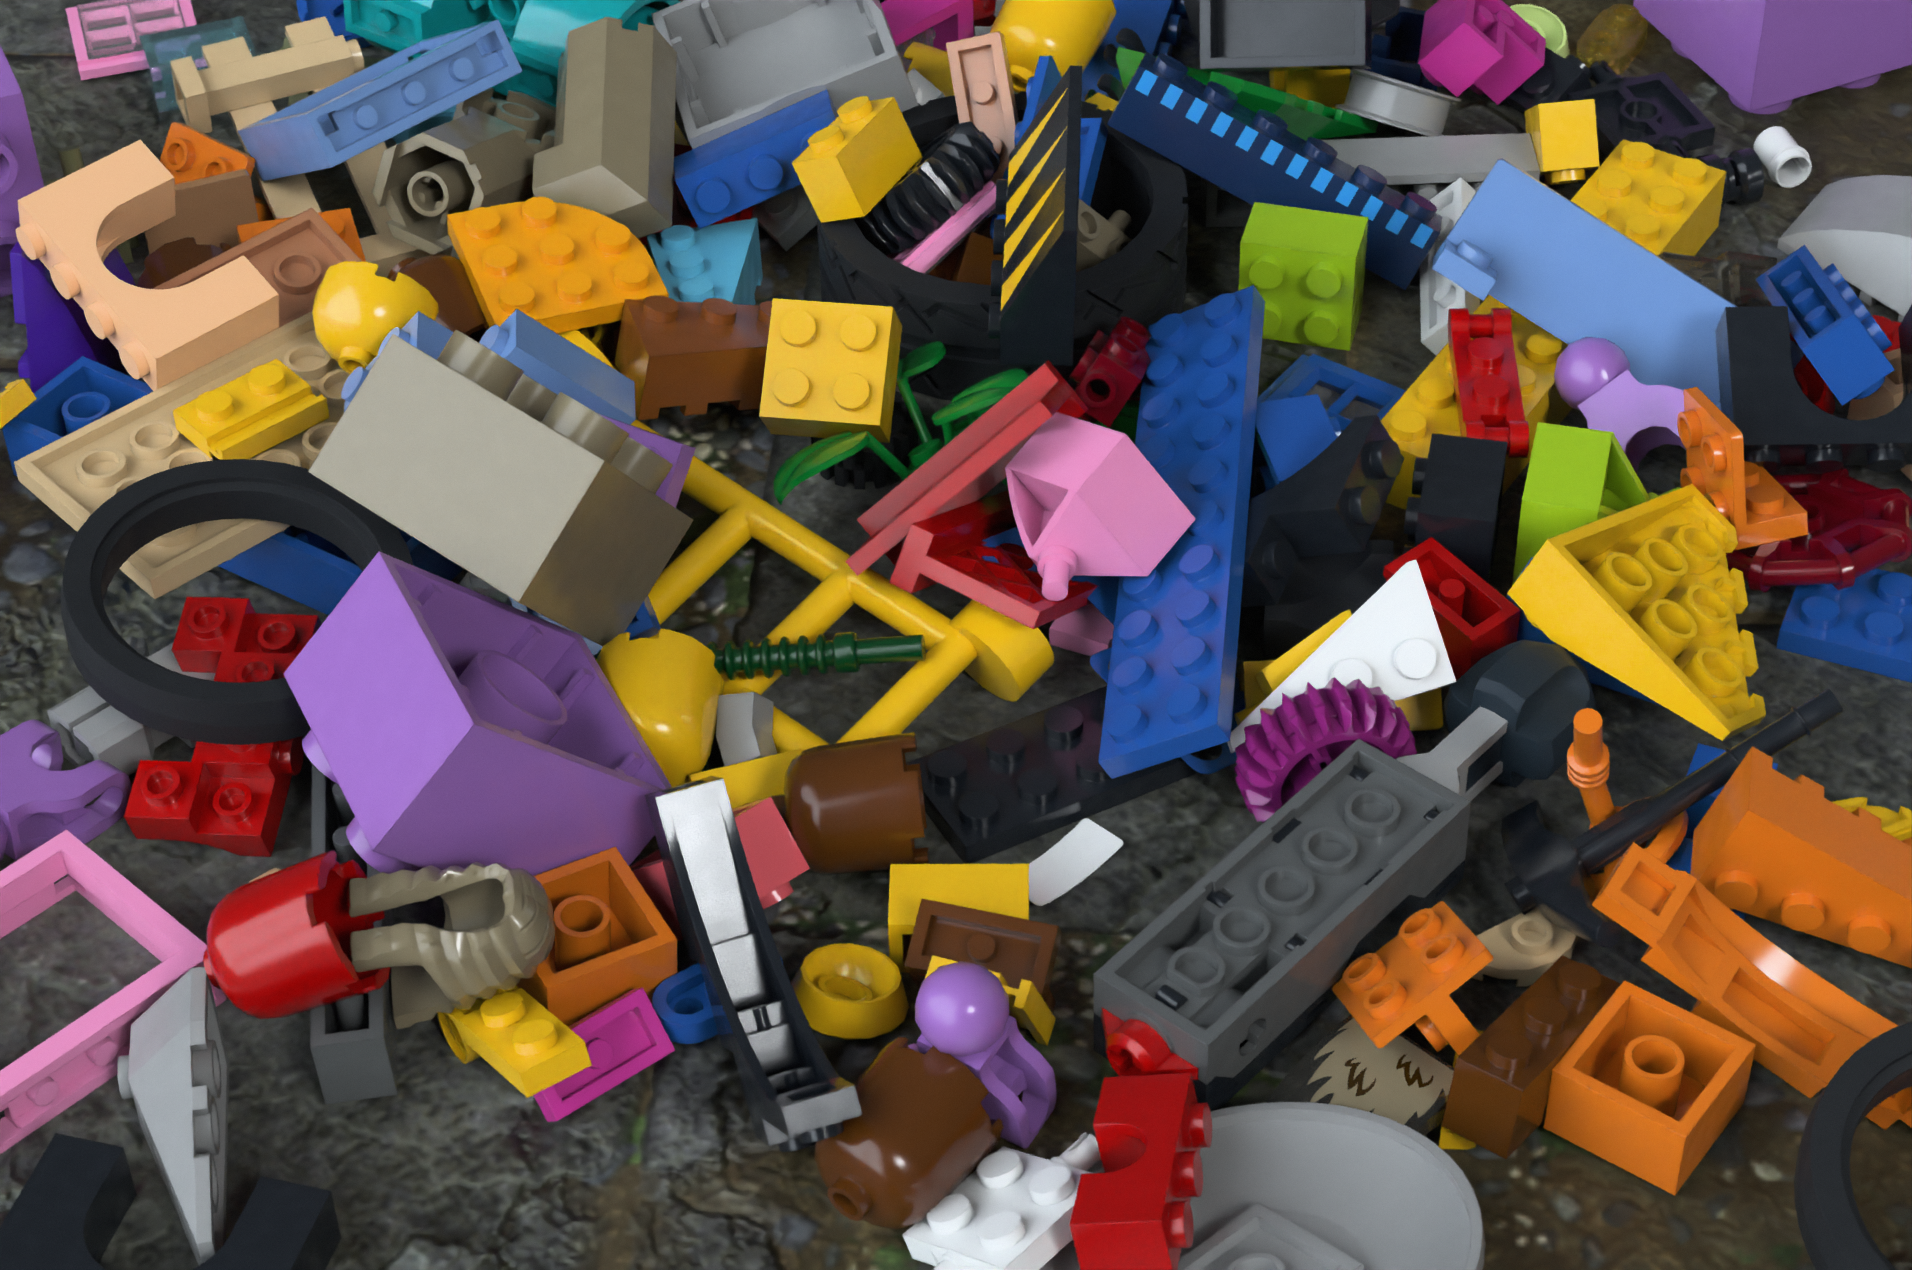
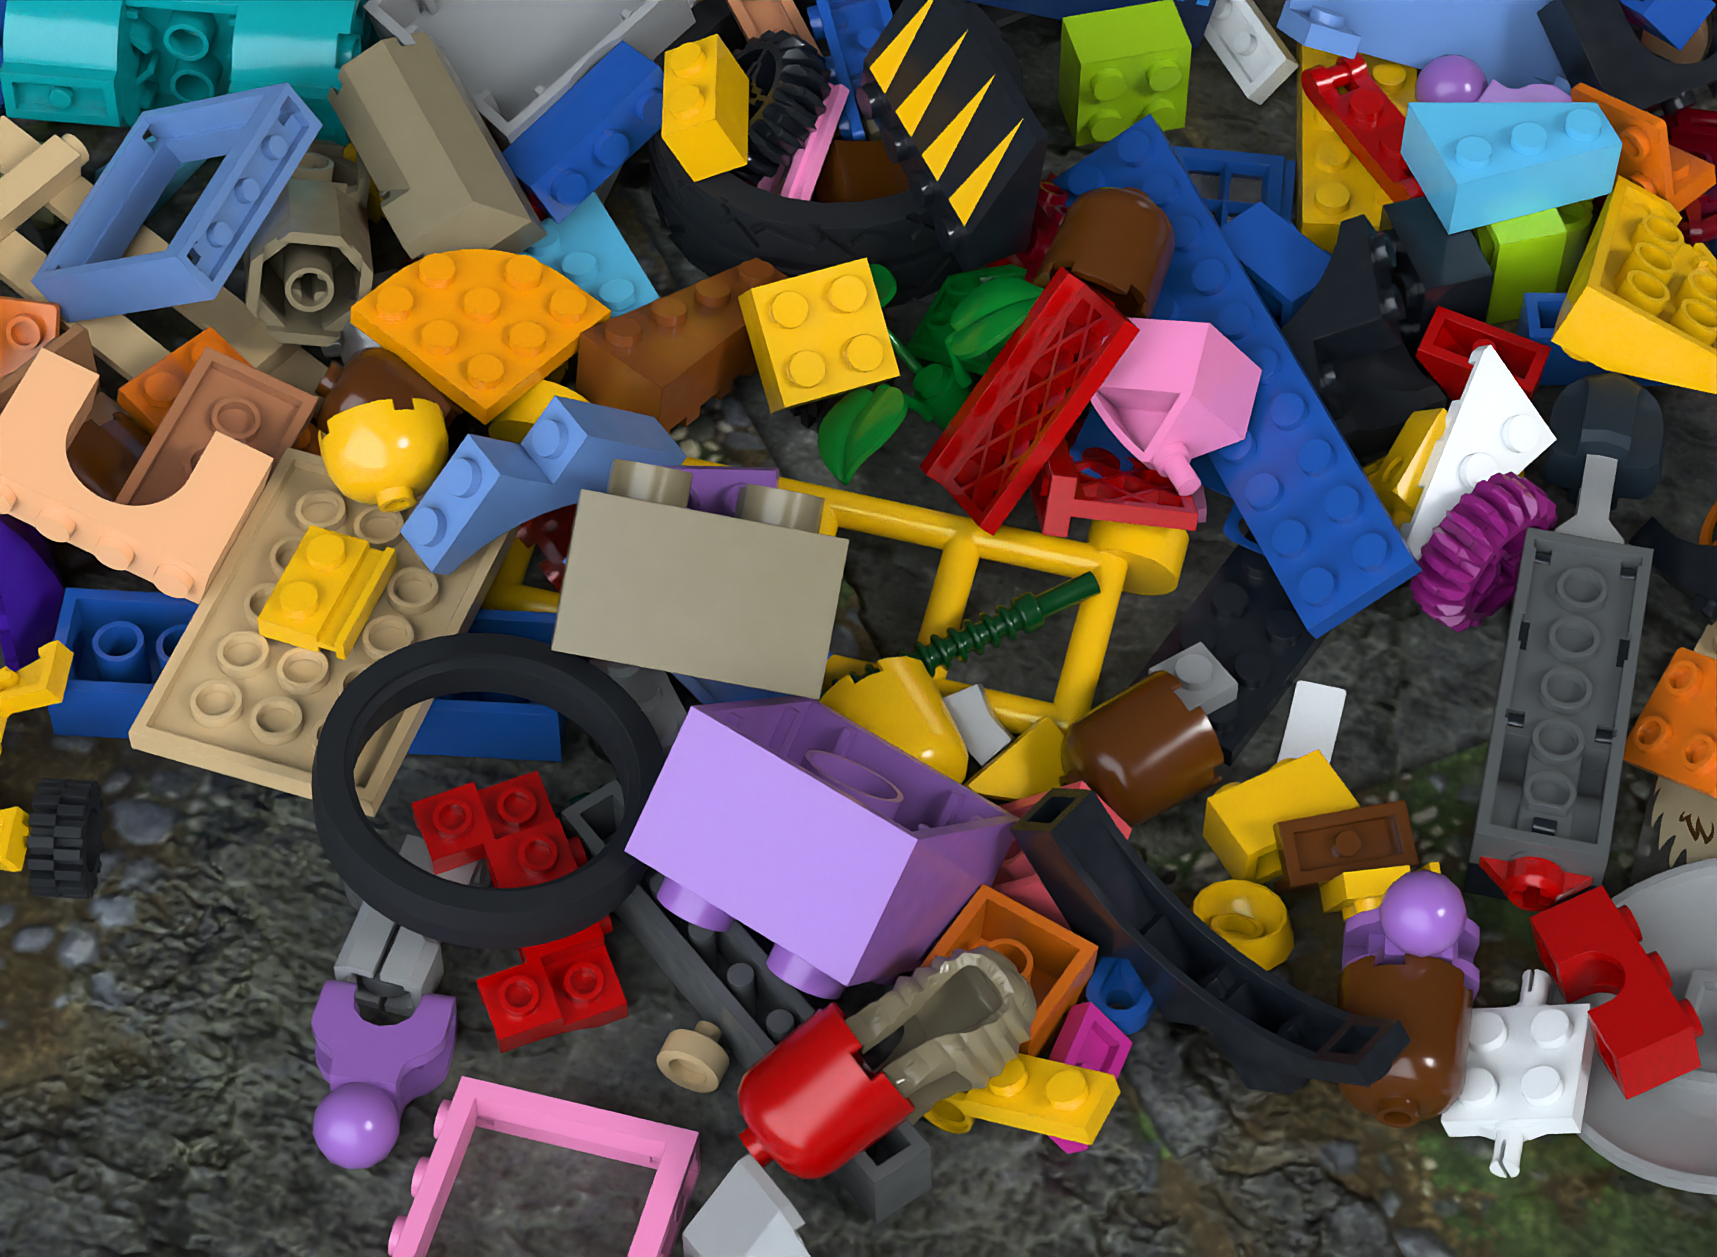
camera: 30 degrees left, 10 degrees up
none -> reddish brown cylinder [1033,187,1175,319]
none -> light grey plate [1148,642,1238,715]
none -> medium azure wedge [1400,102,1623,235]

